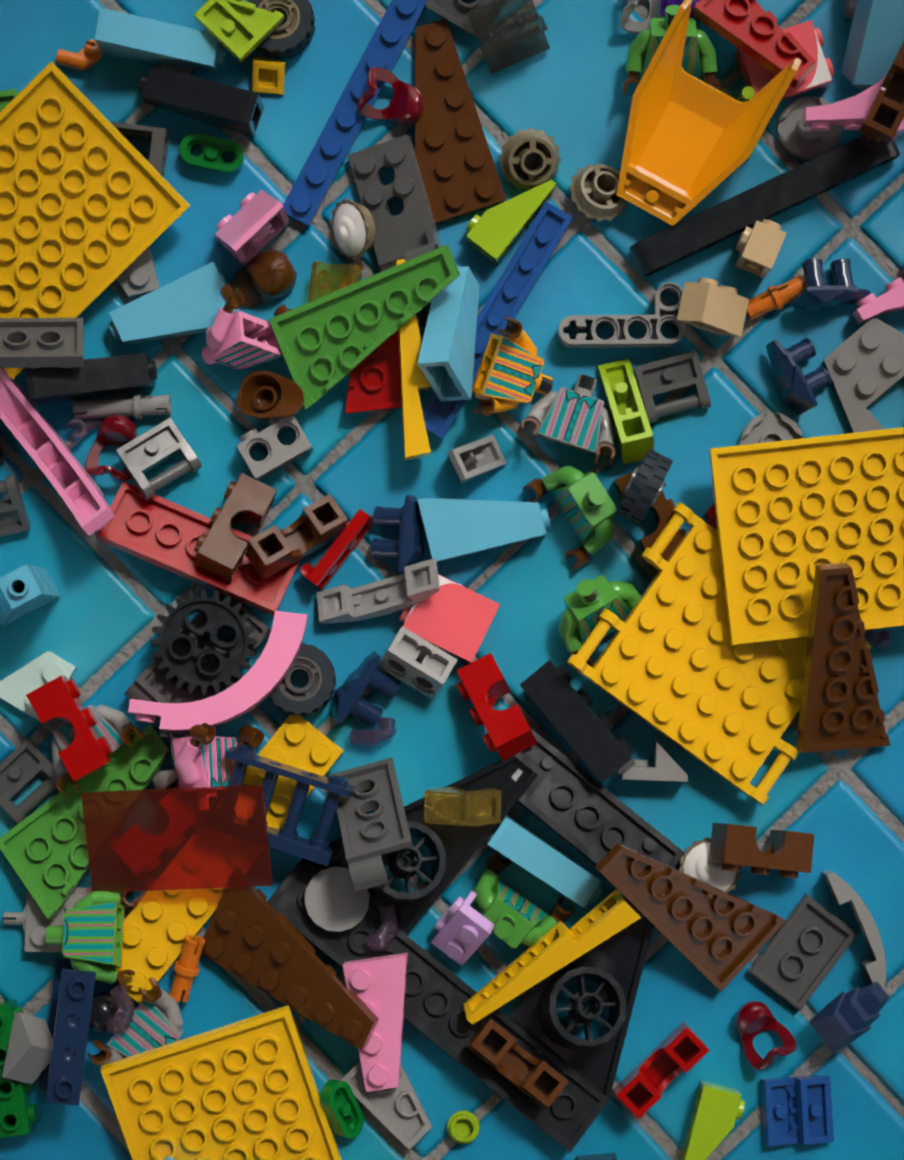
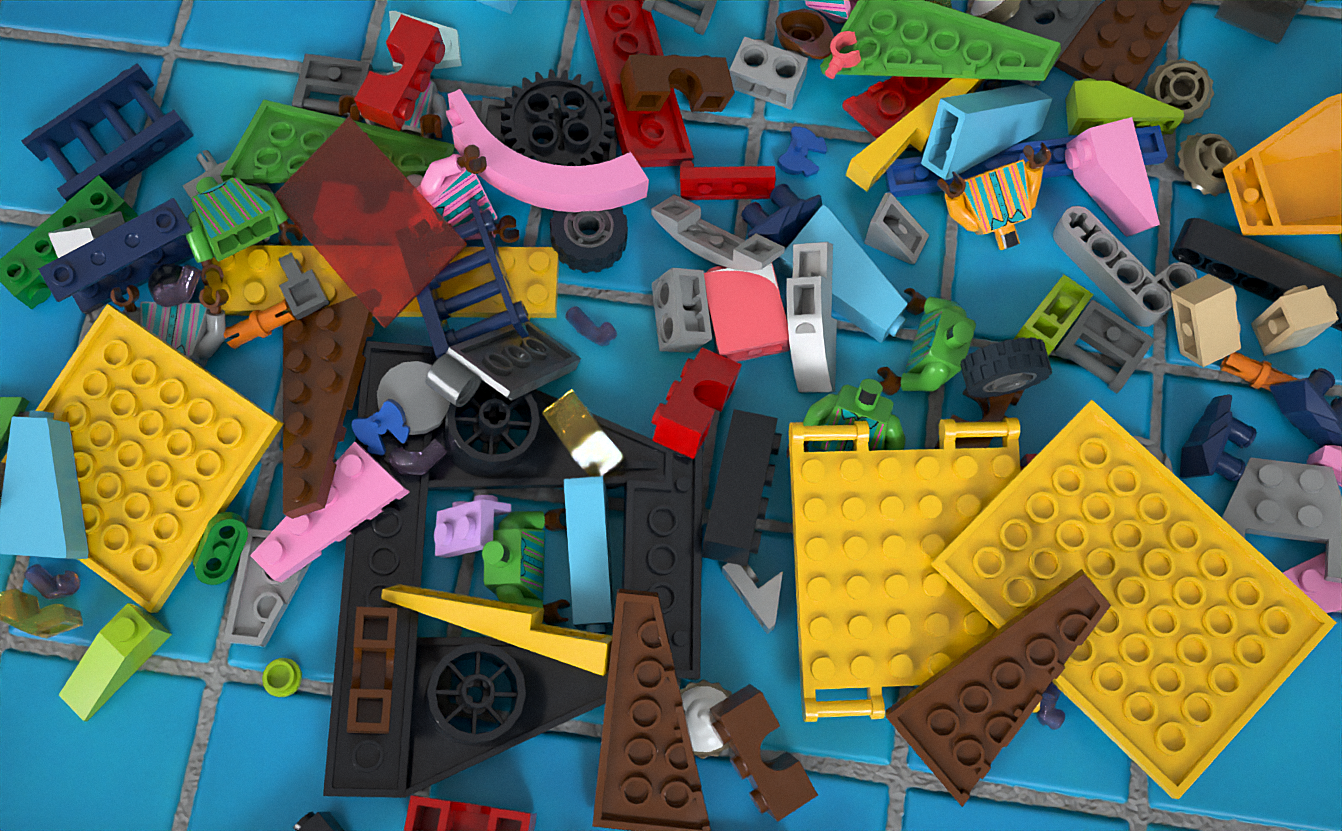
camera: 55 degrees right, 15 degrees down
reddish brown arch [245,494,348,580] -> none
dark blue connector [331,651,400,727] -> none
torso [517,374,615,466] -> none
none -> dark grey plate [278,253,330,320]
none -> blue piece [351,399,410,455]
none -> blue piece [777,126,827,177]
none -> light grey slope [787,242,837,393]
none -> coral piece [825,31,861,79]
none -> bright pink slope [1065,117,1160,237]

